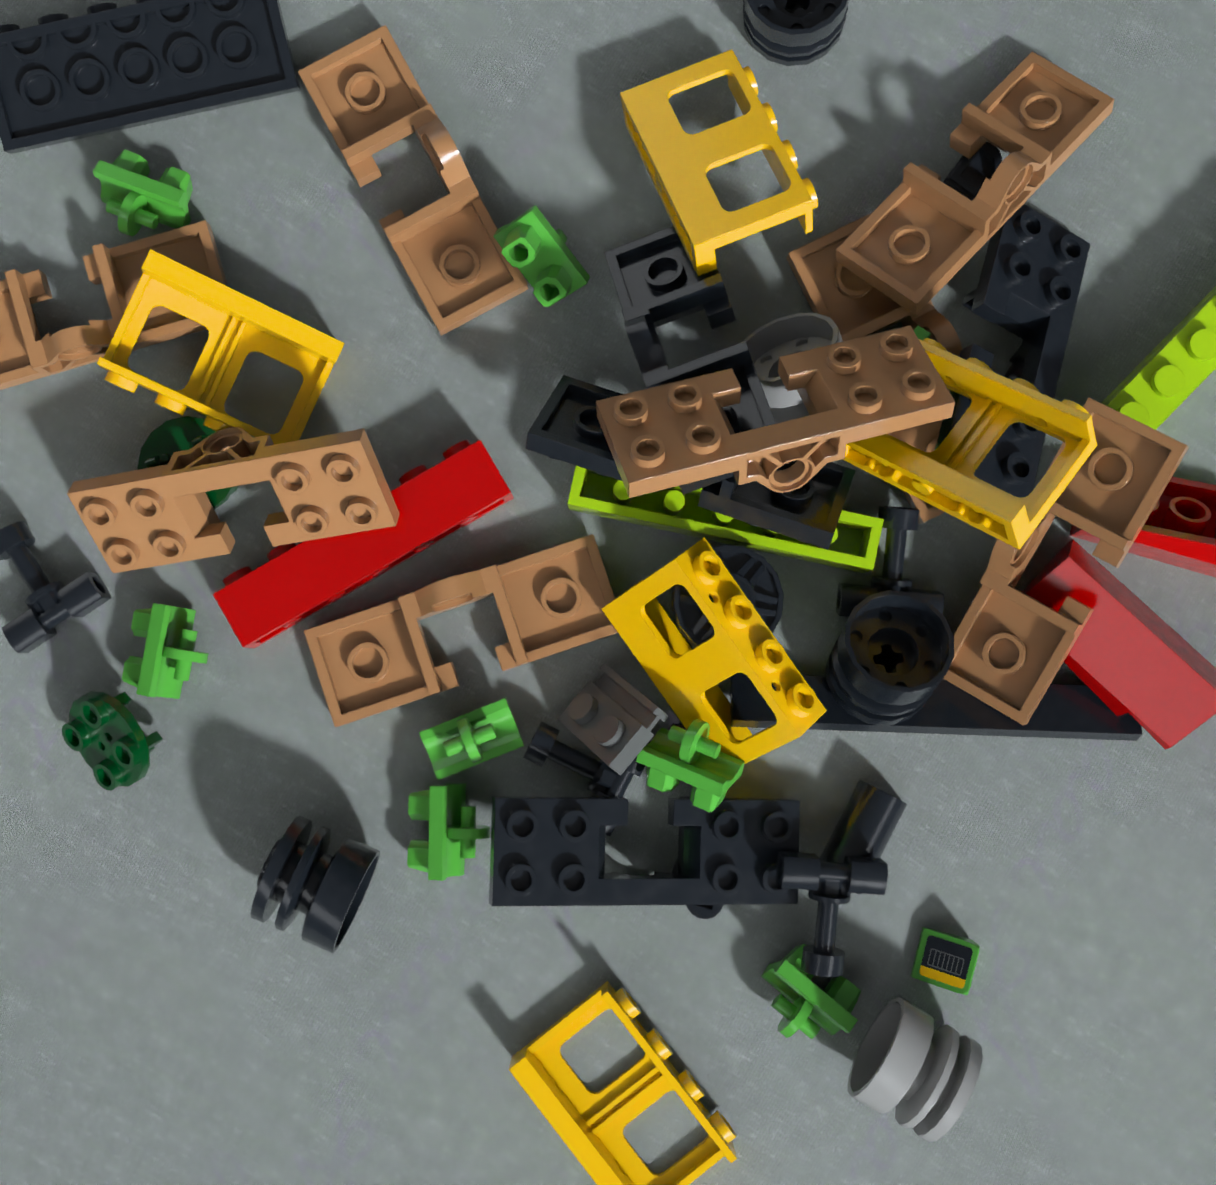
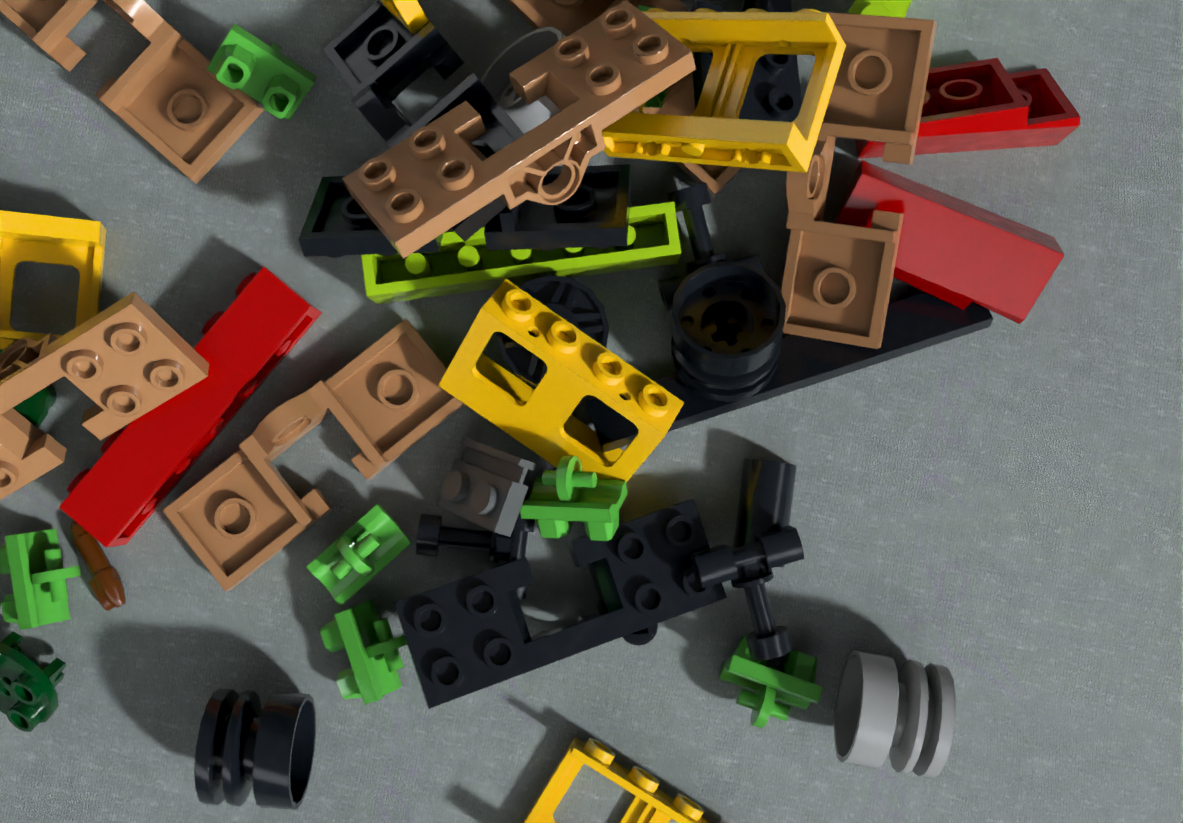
camera: 20 degrees left, 0 degrees up
slope [910,927,980,996] -> none
none -> reddish brown piece [70,521,126,611]

